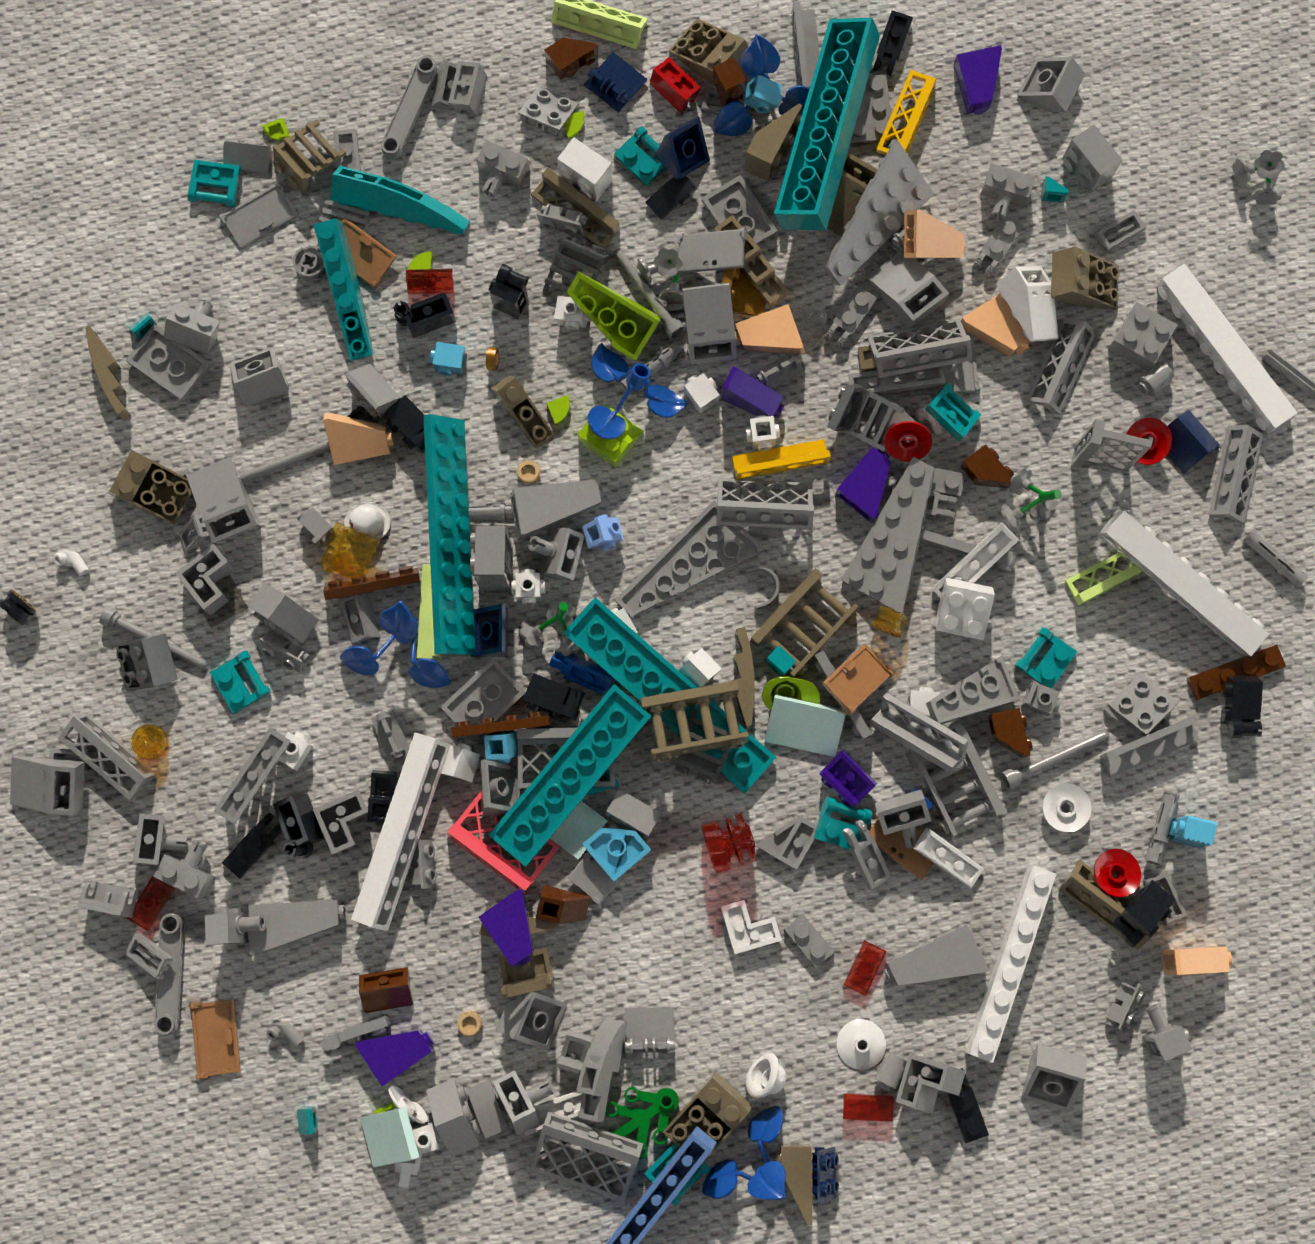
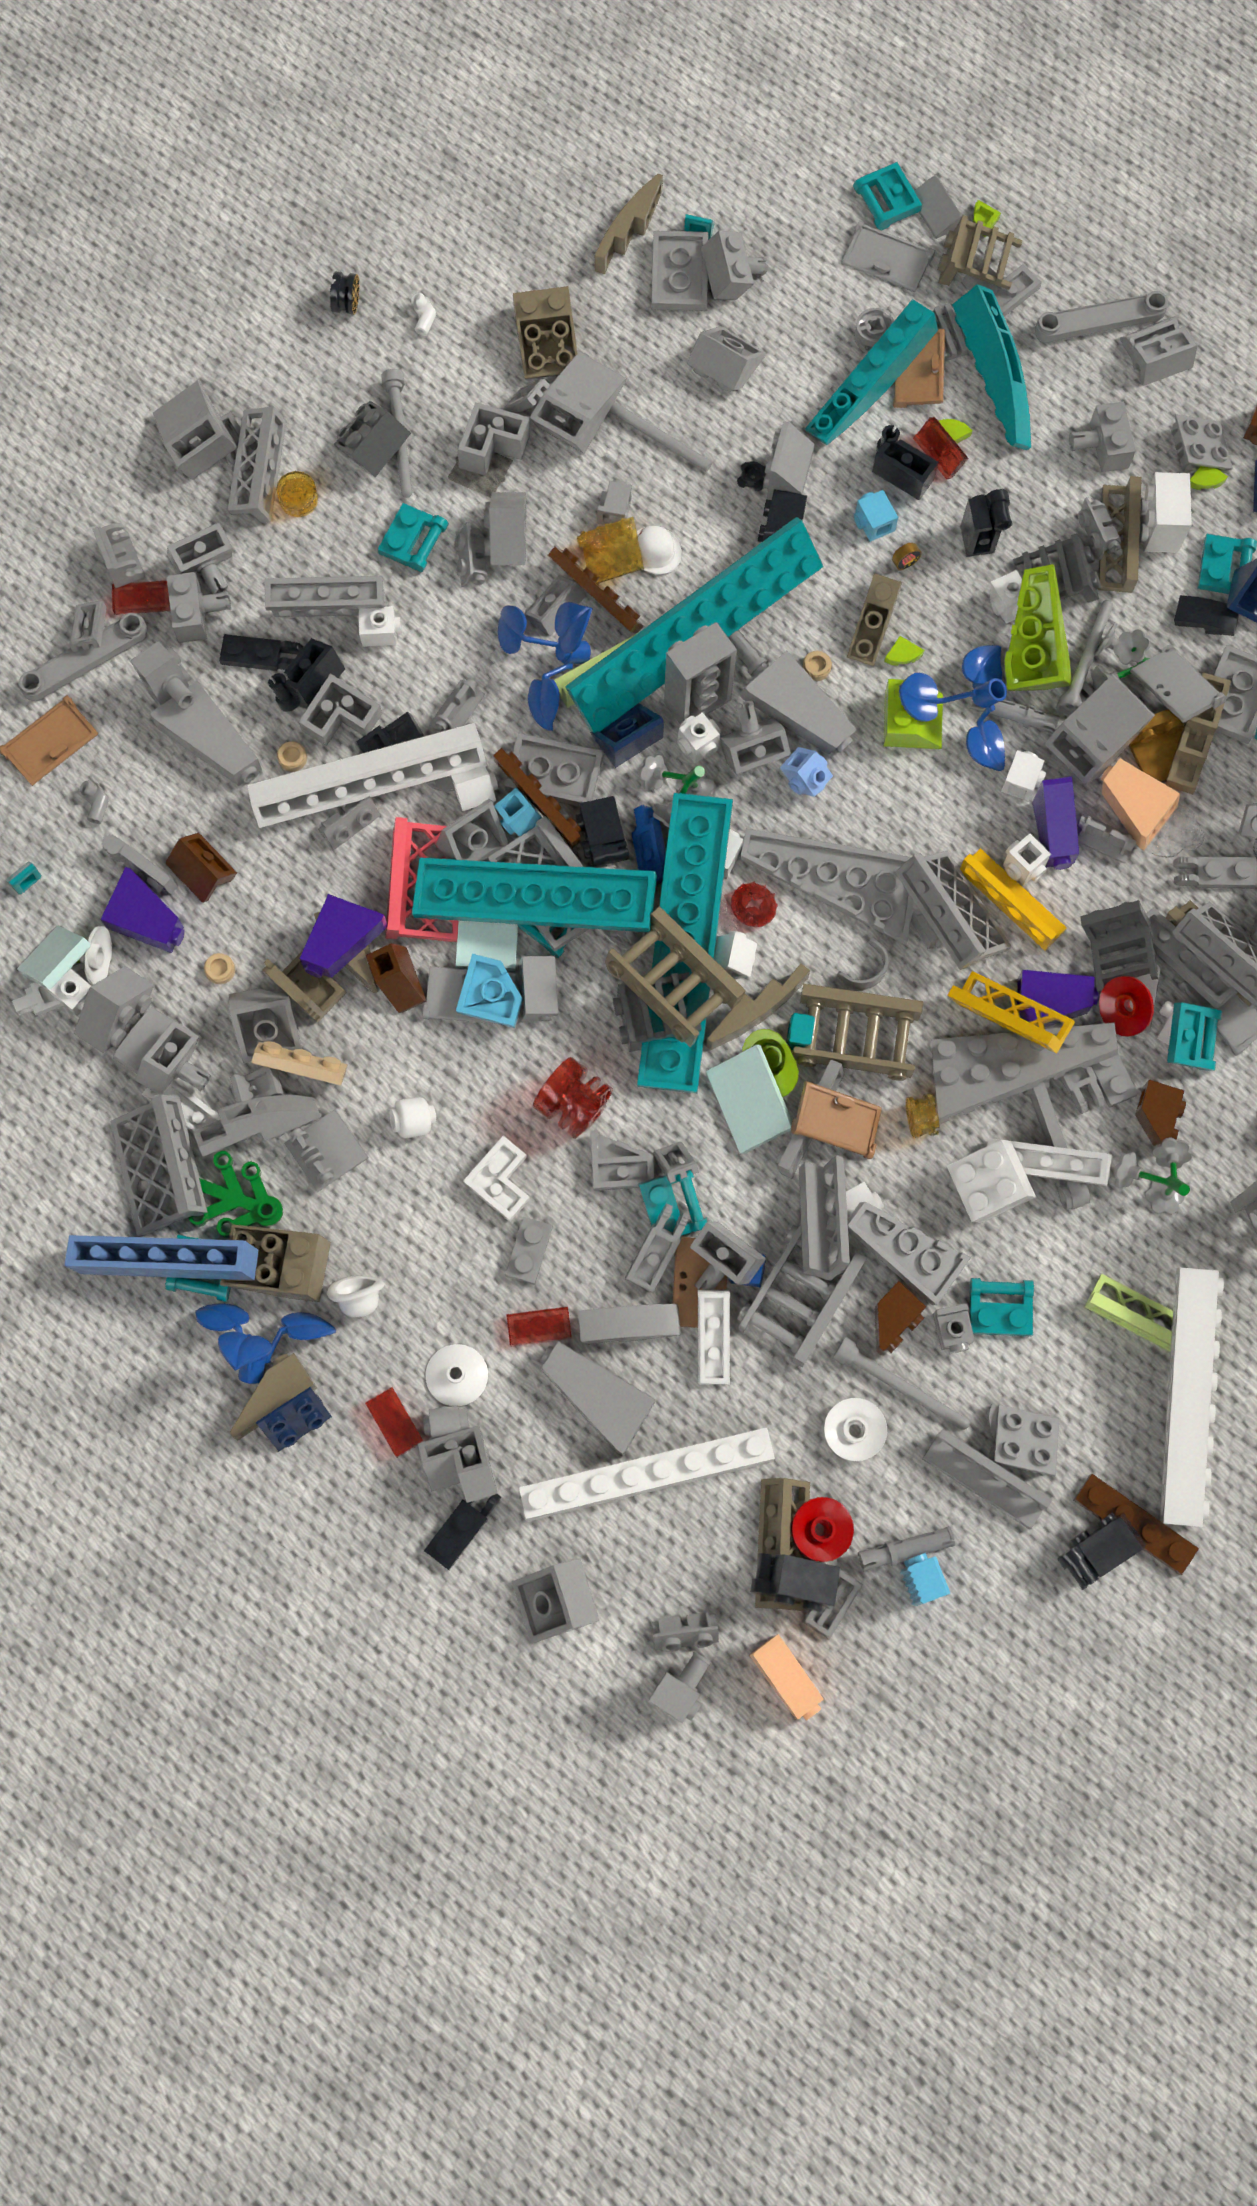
camera: 55 degrees right, 5 degrees down
light nougat slope [323,413,394,465] -> none
dark purple bracket [819,750,877,808] -> none
none -> tan plate [252,1041,348,1085]
none -> tan tile [277,741,307,772]
none -> white head [389,1097,436,1139]
none -> light grey slope [578,1304,681,1345]
none -> light grey tile [653,1141,699,1183]
none -> clear red gear [731,881,778,927]
none -> yellow fence [947,971,1075,1054]

